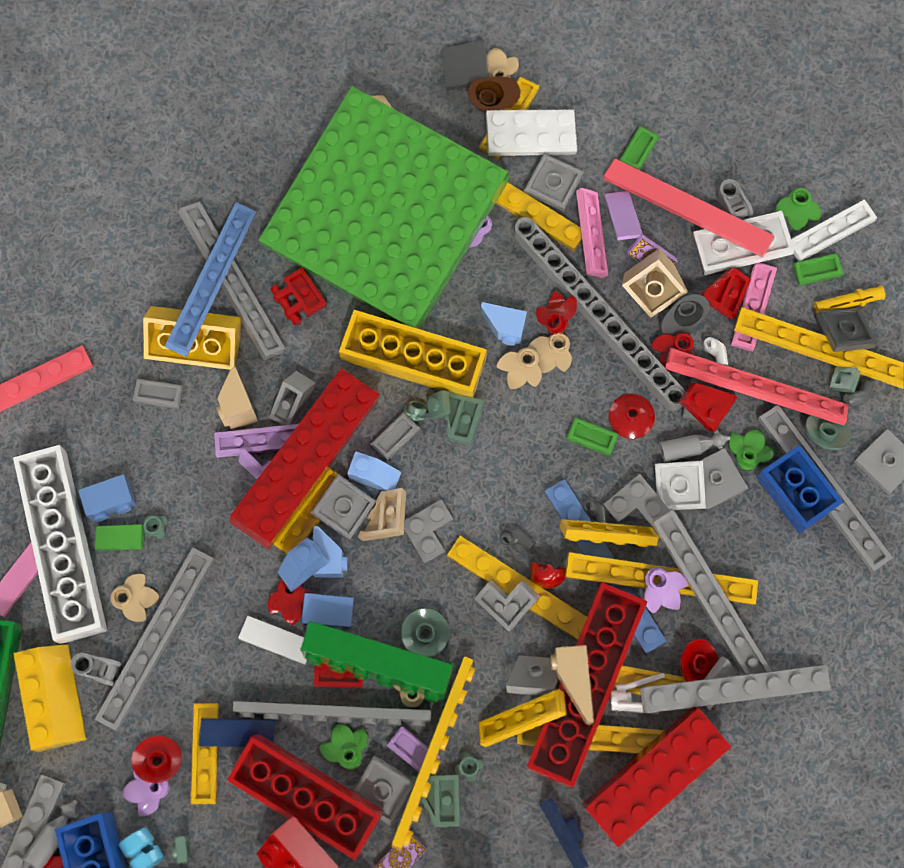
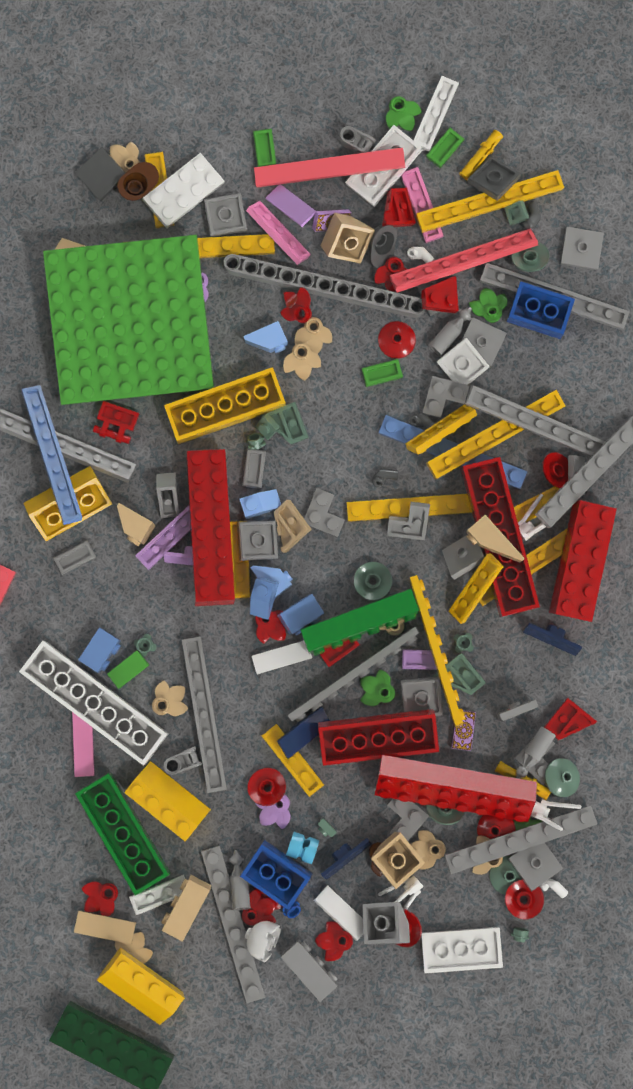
camera: 40 degrees left, 10 degrees up
red hair [530,562,566,589] -> none
lavender plate [643,567,688,613] -> none

